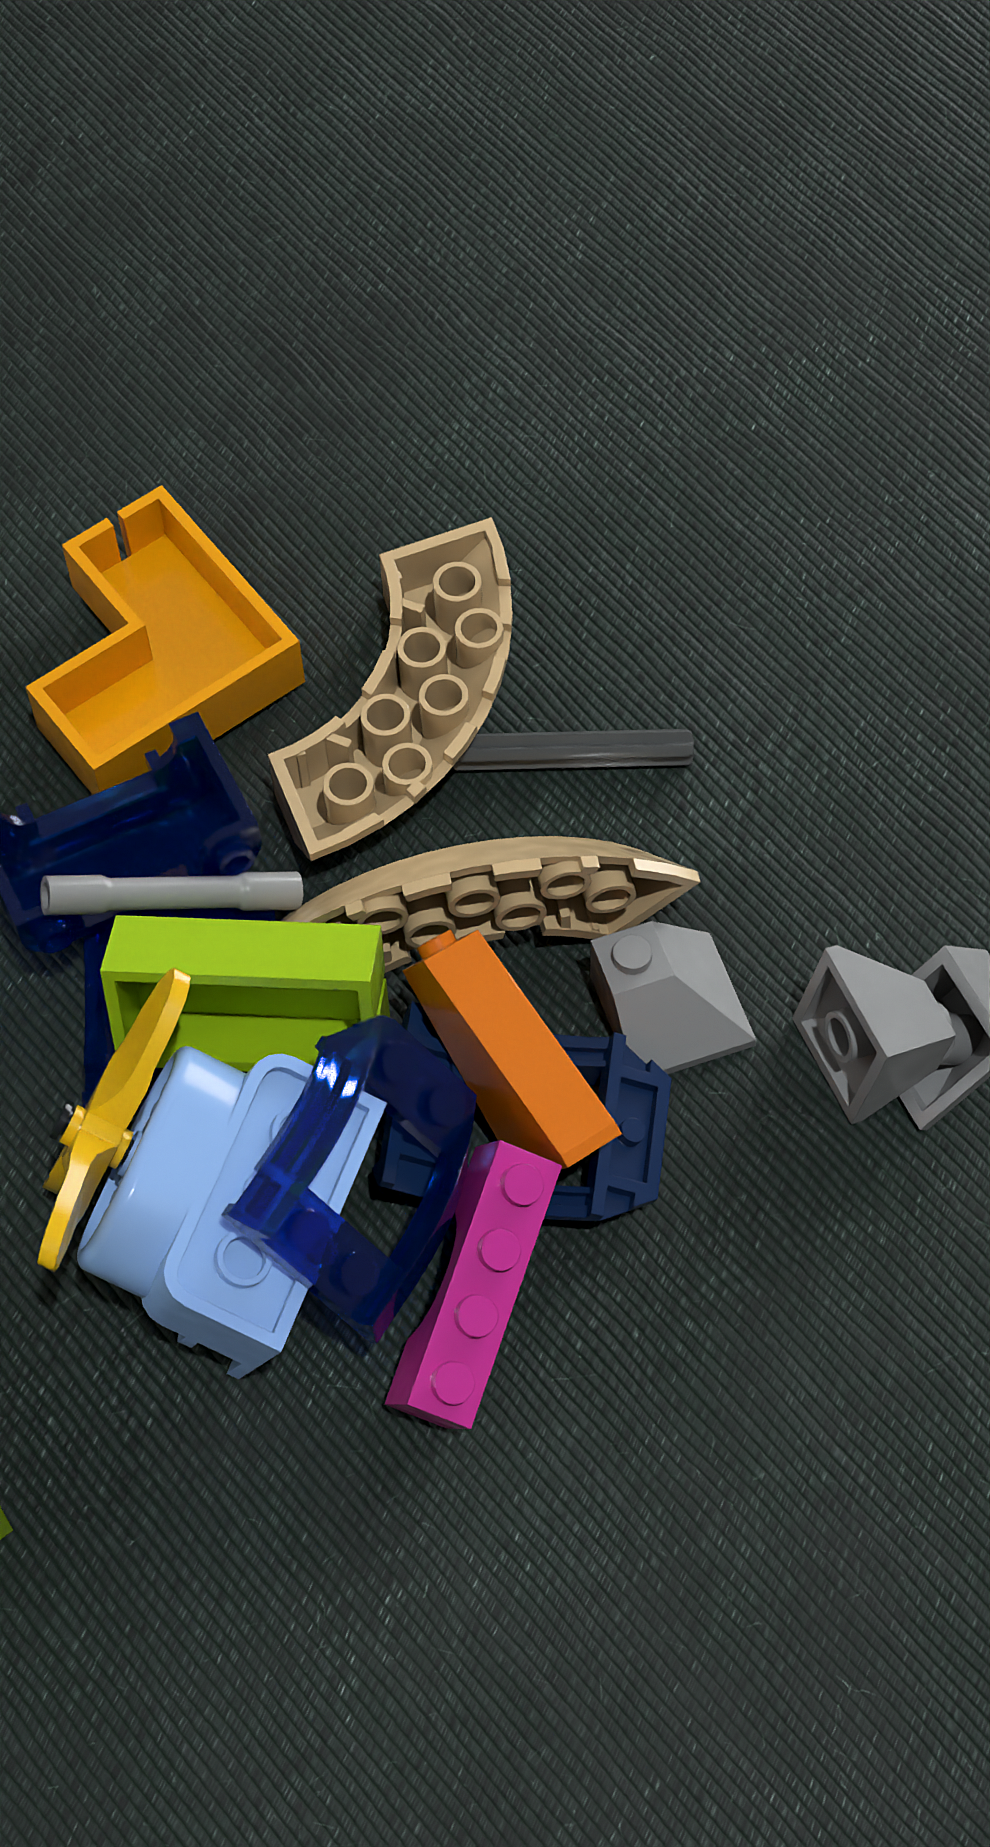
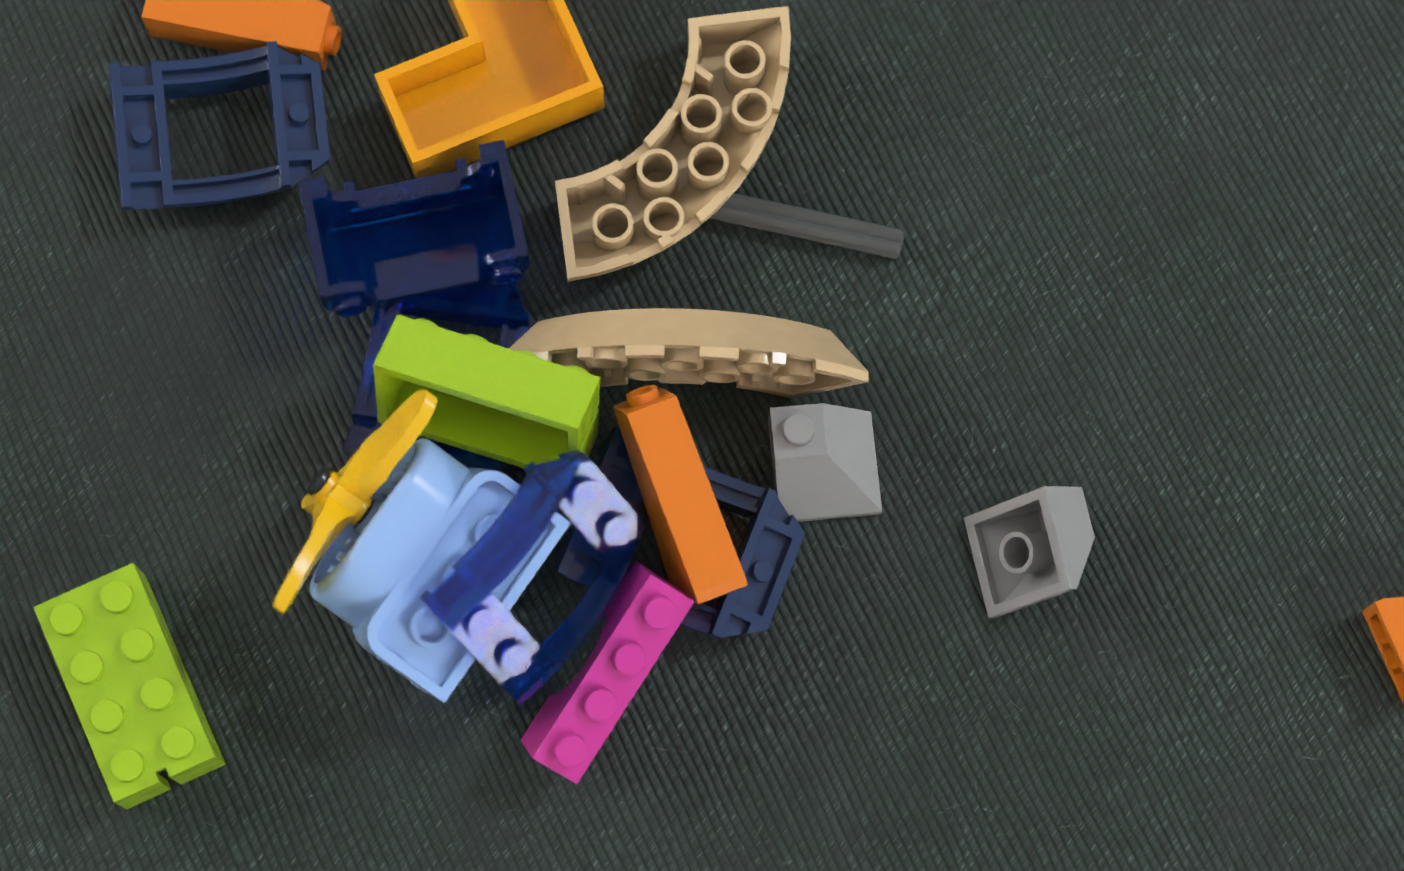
camera: 10 degrees right, 15 degrees up
light grey piece [40,871,303,915] -> none
light grey slope [792,945,956,1124] -> none

